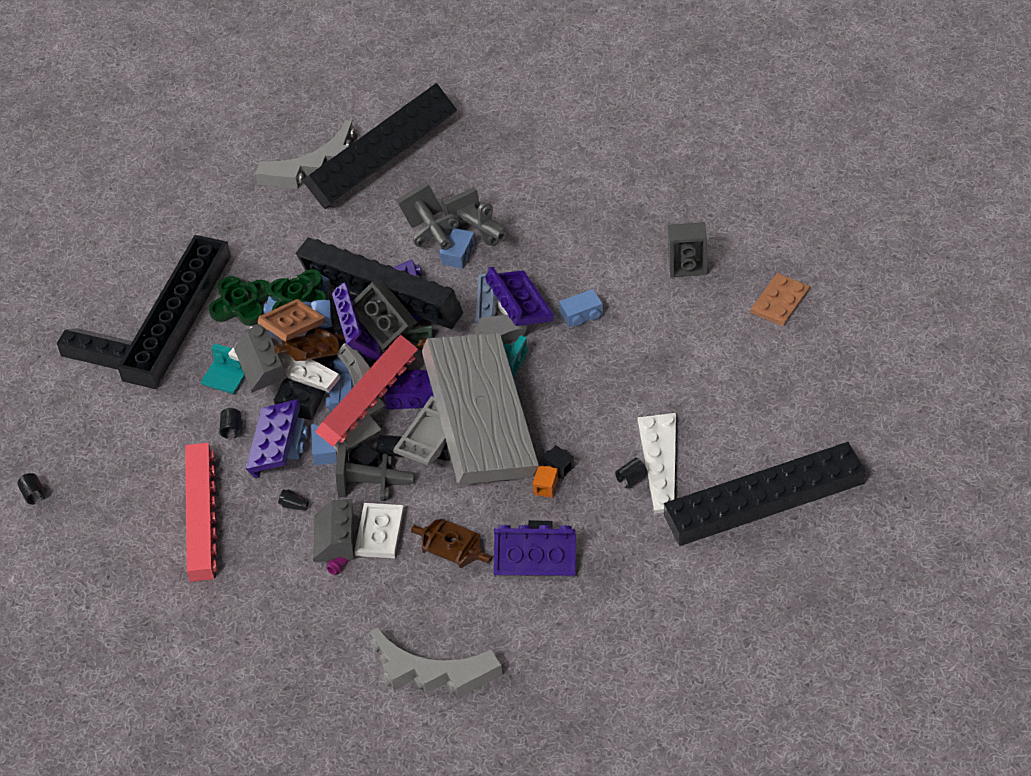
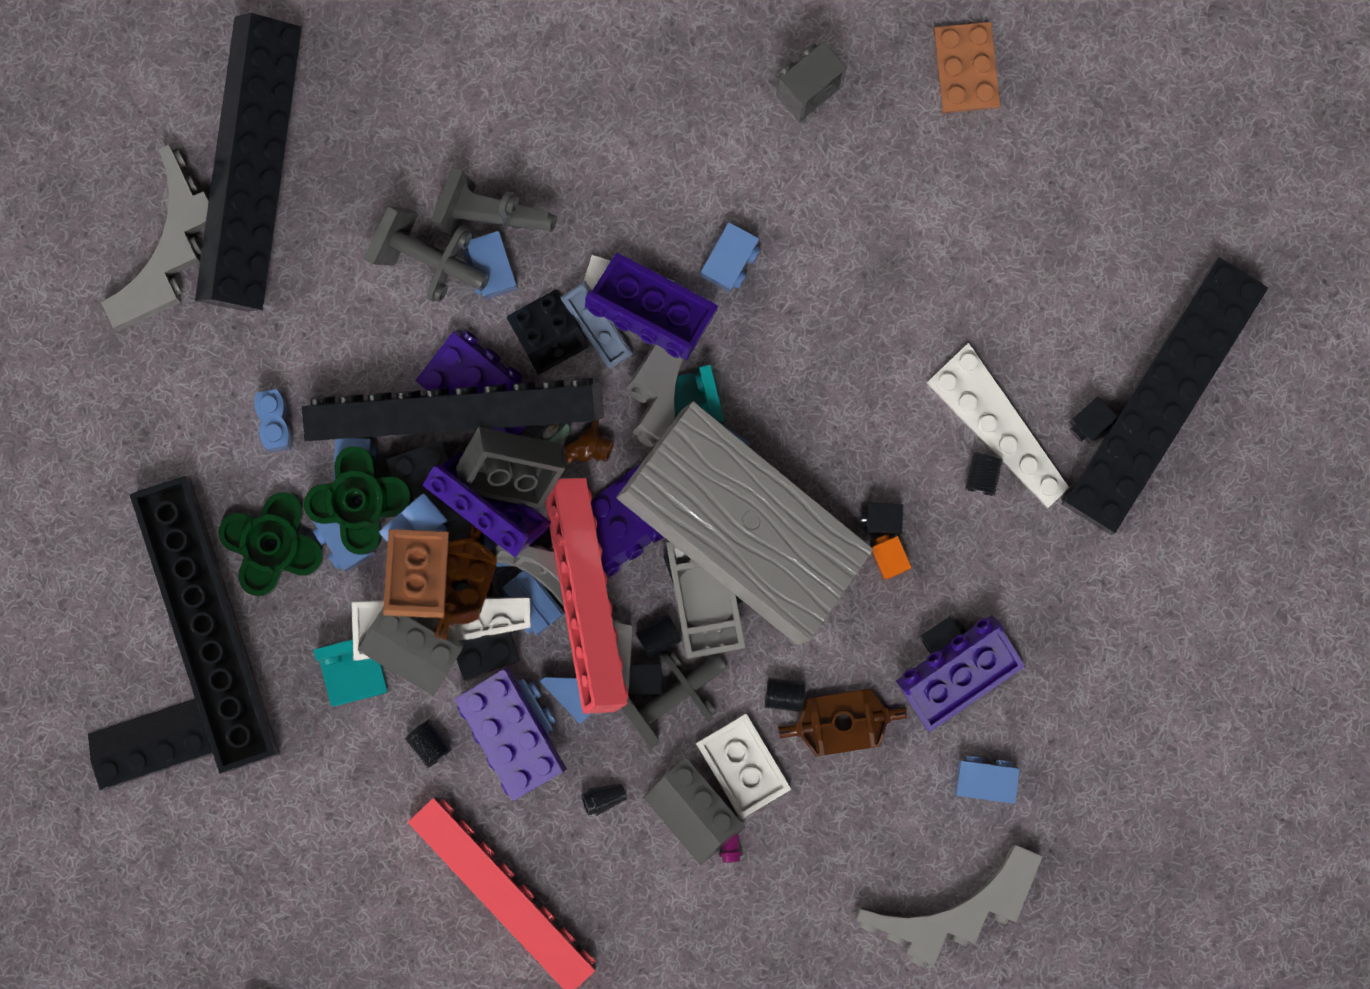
camera: 40 degrees left, 35 degrees up
none -> medium blue brick [254,389,293,453]
none -> black bracket [507,290,588,375]
none -> black piece [765,678,806,713]
none -> medium blue brick [954,756,1020,804]
none -> black brick [1069,396,1118,443]

